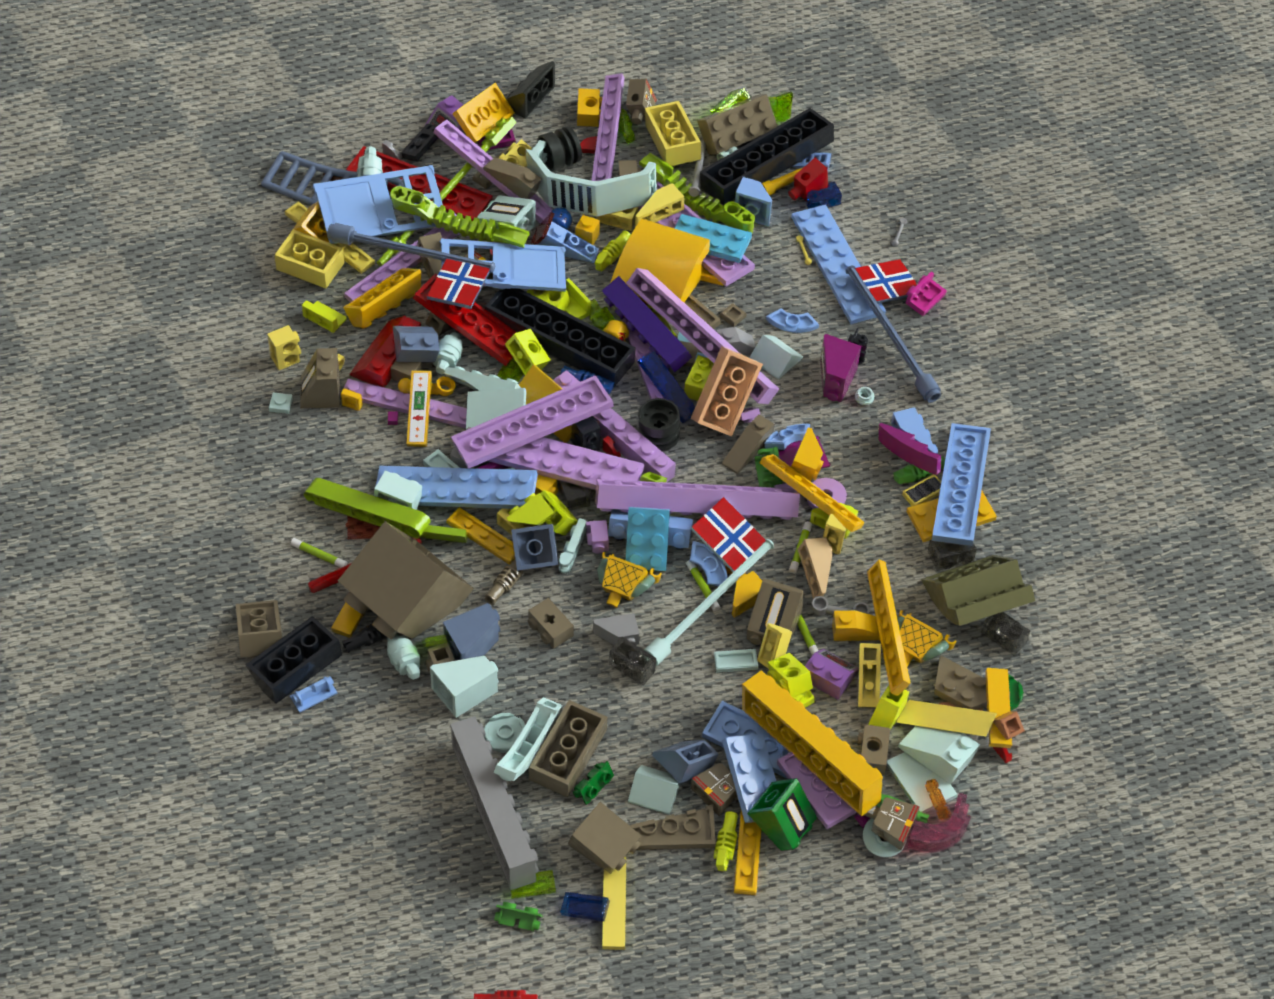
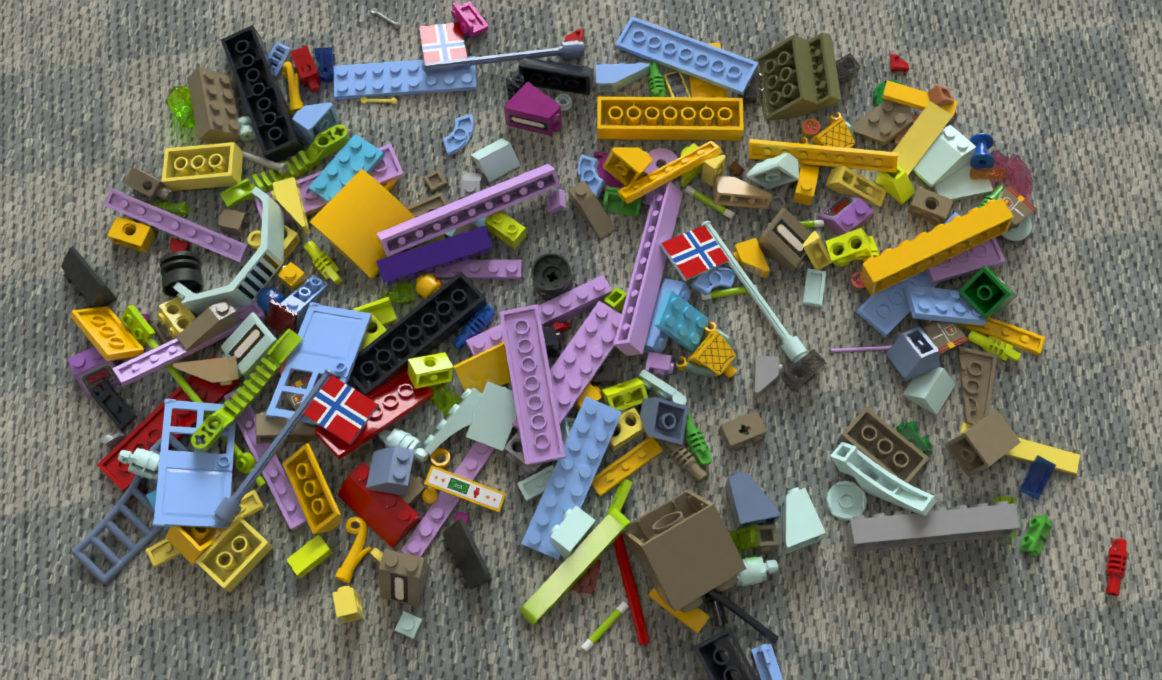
camera: 70 degrees left, 15 degrees up
yellow tile [341,388,363,411] -> none
neon yellow slope [507,493,555,526] -> none
clear blue tile [638,351,695,423] -> none
light nougat slope [691,346,763,436] -> none
clear neon green slope [768,91,793,123] -> none
magenta slope [878,423,941,476] -> none
none -> tan slope [173,356,239,385]
none -> yellow plant [335,516,372,583]
none -> pearl dark grey slope [441,518,492,590]
none -> black slope [519,57,594,96]
none -> red tile [564,29,585,42]
none -> yellow brick [597,97,744,141]
none -> bright green hinge [684,414,712,467]
none -> black bar [708,588,779,643]
none -> reddish brown hinge [729,161,745,177]
none -> light aqua slope [747,153,799,189]
none -> tile [802,119,821,137]
none -> lavender axle [831,346,892,353]
none -> red tile [890,53,909,72]
none -> blue piece [969,133,995,171]

